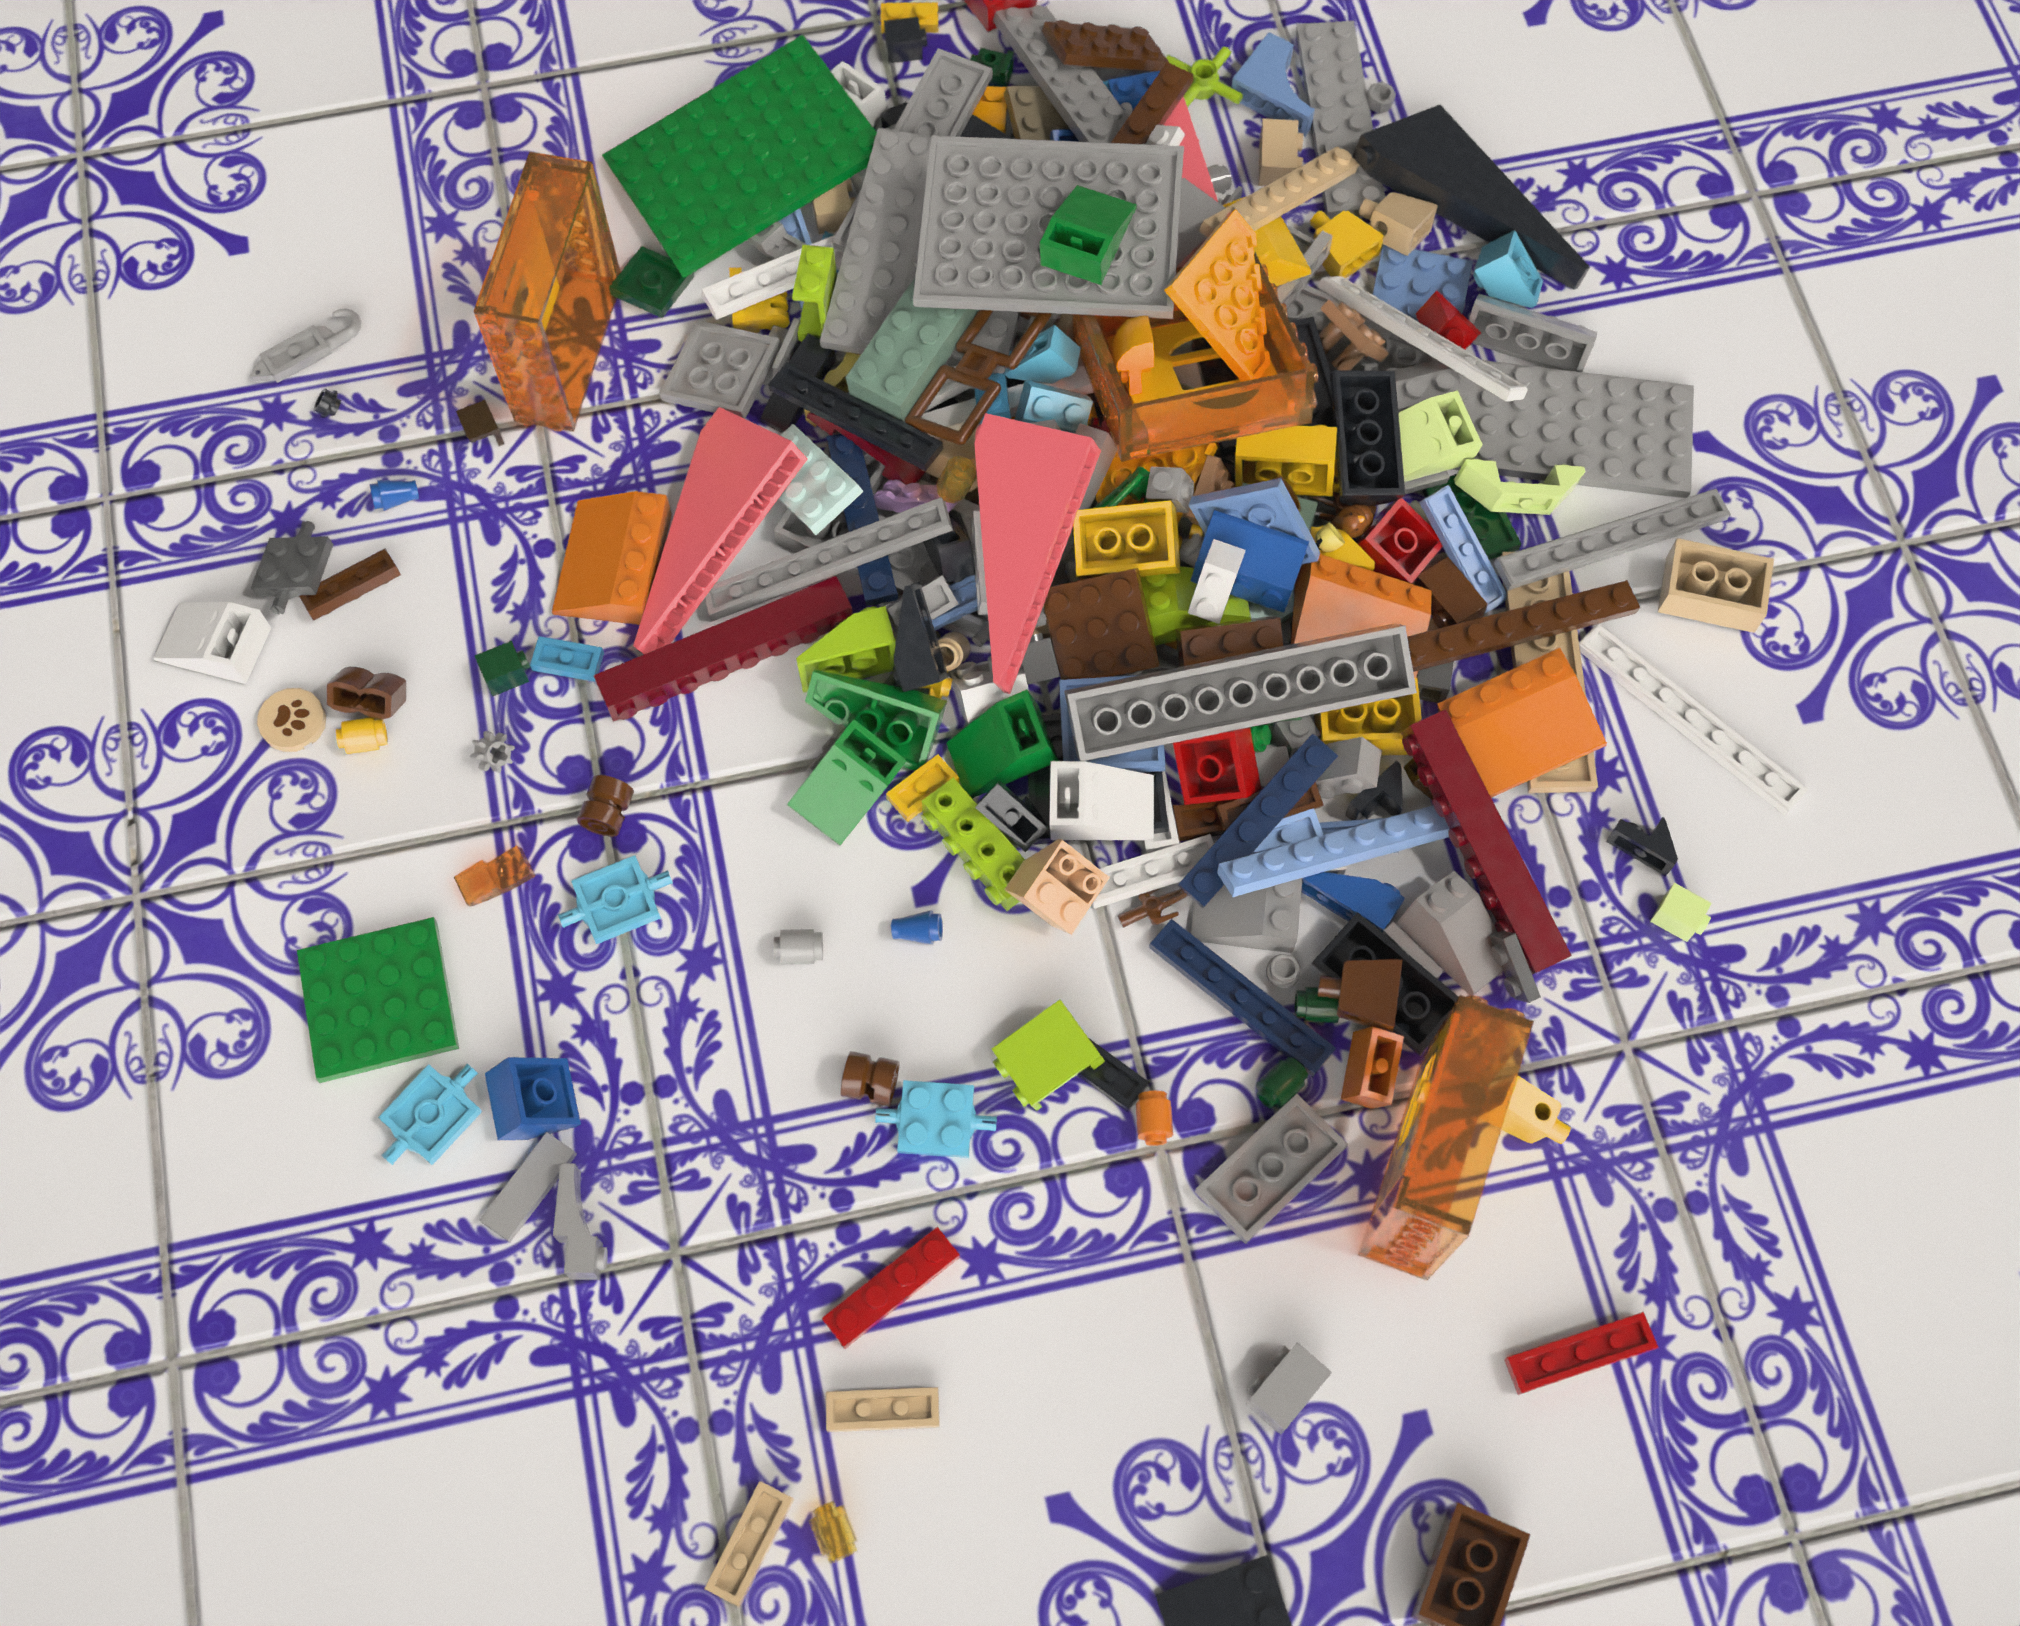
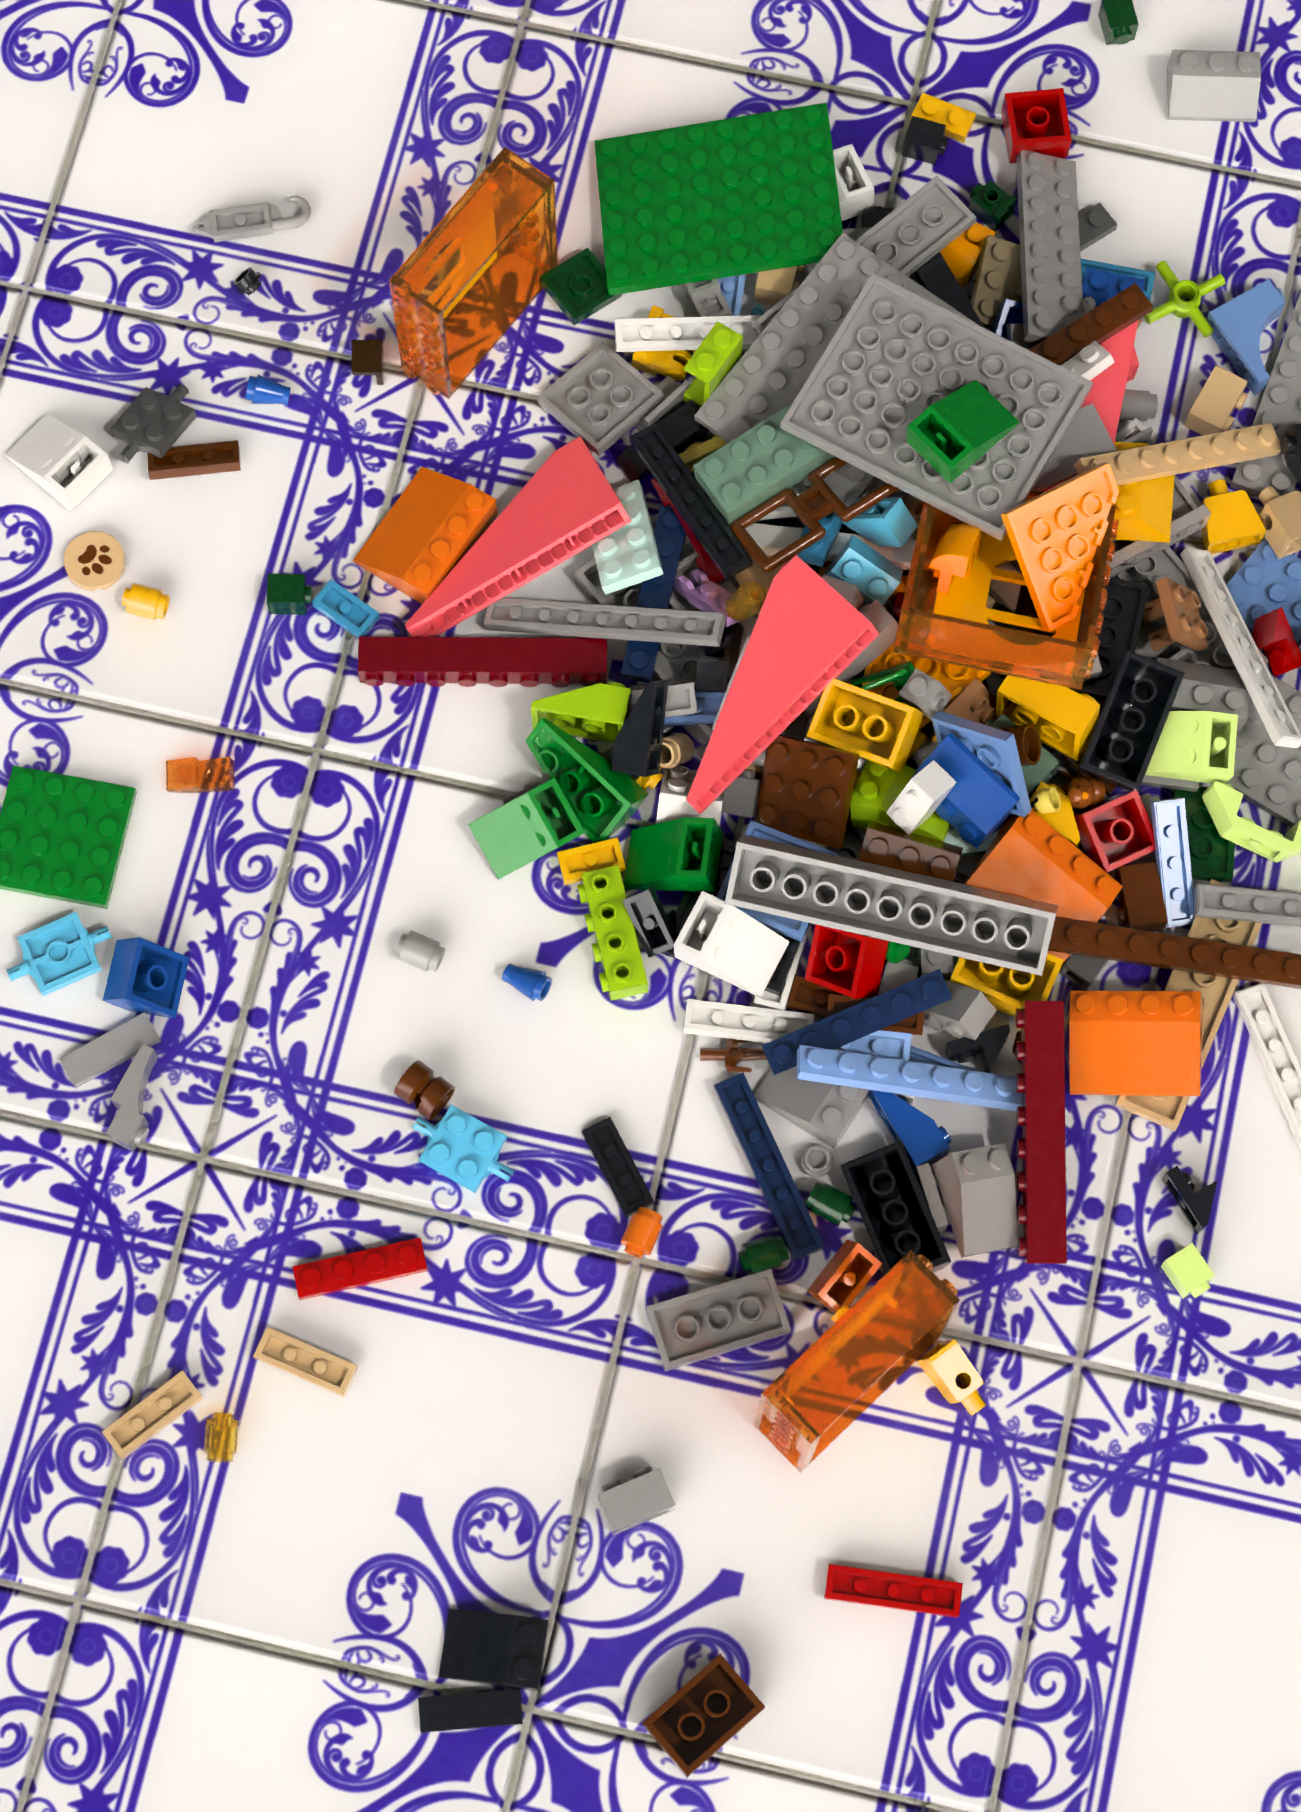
camera: 25 degrees right, 5 degrees up
reddish brown brick [327,667,406,719] -> none
light grey gear [470,731,515,773] -> none
medium azure plate [558,855,673,944] -> none
reddish brown wheel [577,775,634,837] -> none
lime panel [992,999,1105,1111] -> none
light nougat slope [1004,839,1109,934] -> none
reddish brown plate [1041,20,1169,71] -> none
reddish brown torso [1318,959,1402,1032] -> none
dark grey plate [1489,931,1541,1003] -> none

